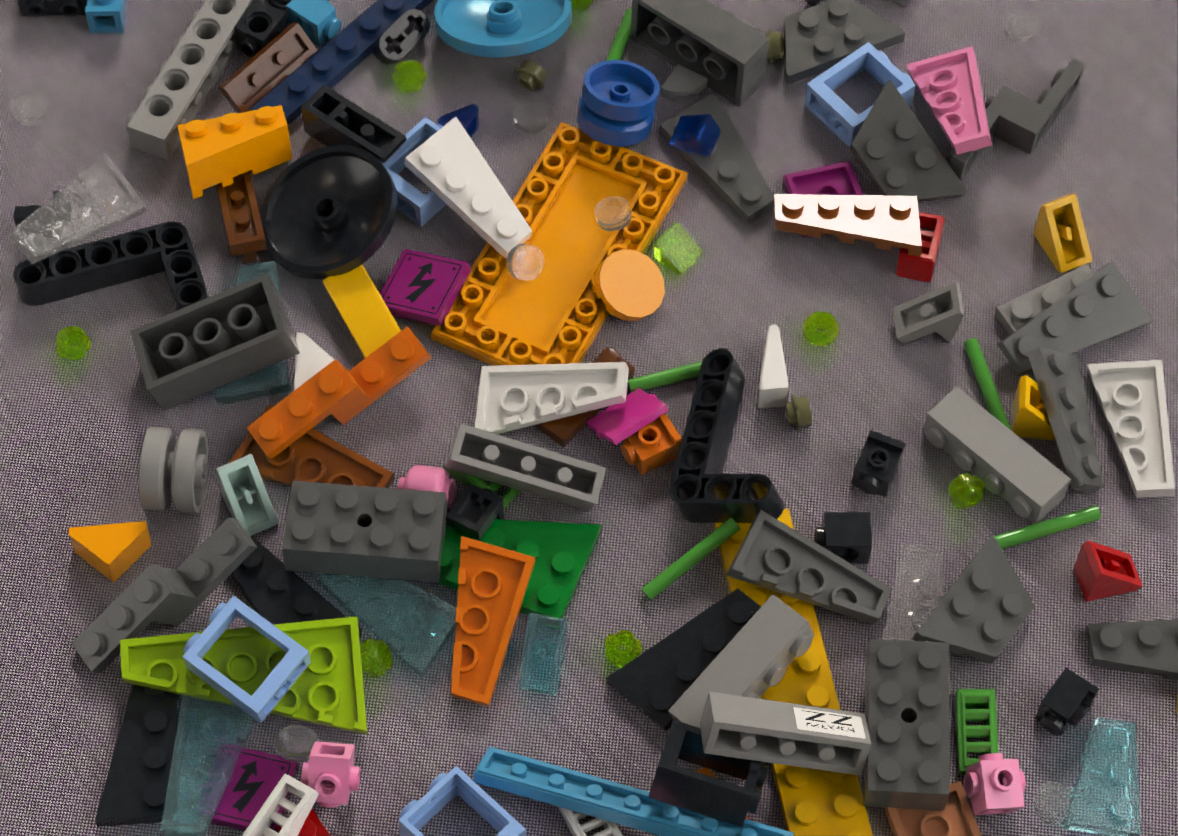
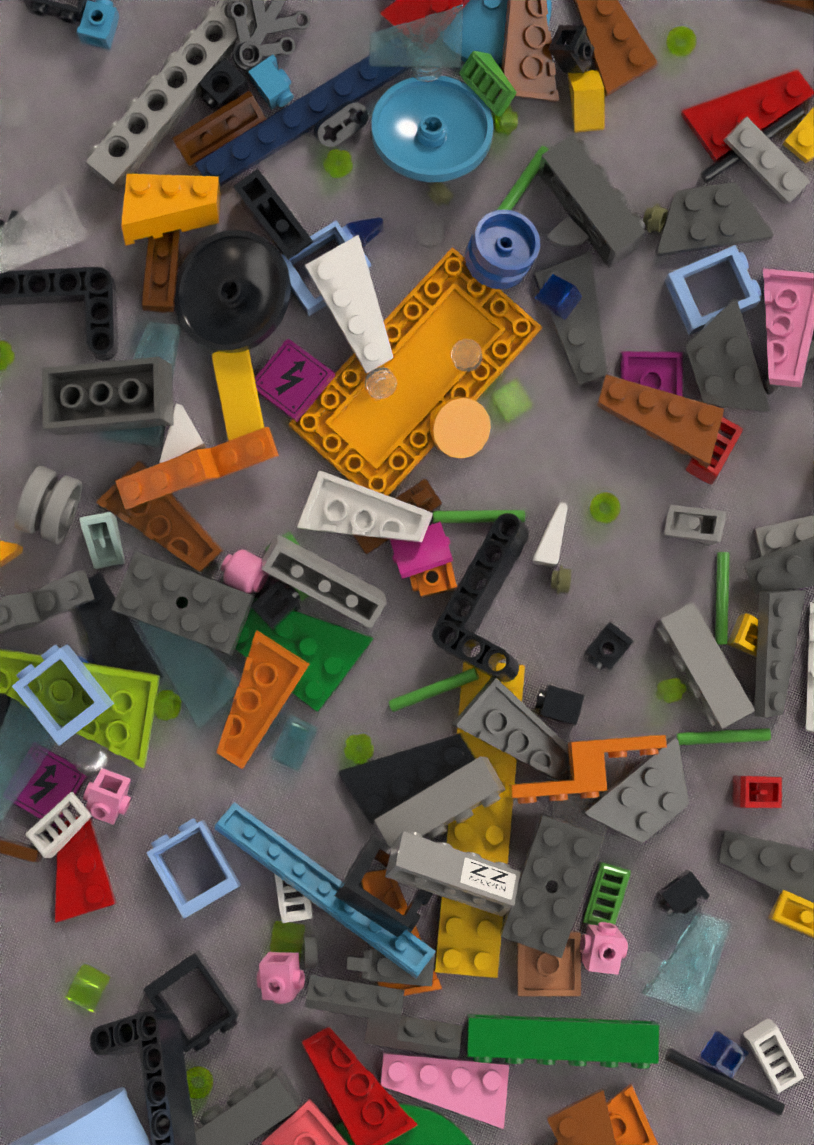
camera: 15 degrees right, 25 degrees up
none -> orange bracket [509,735,667,804]

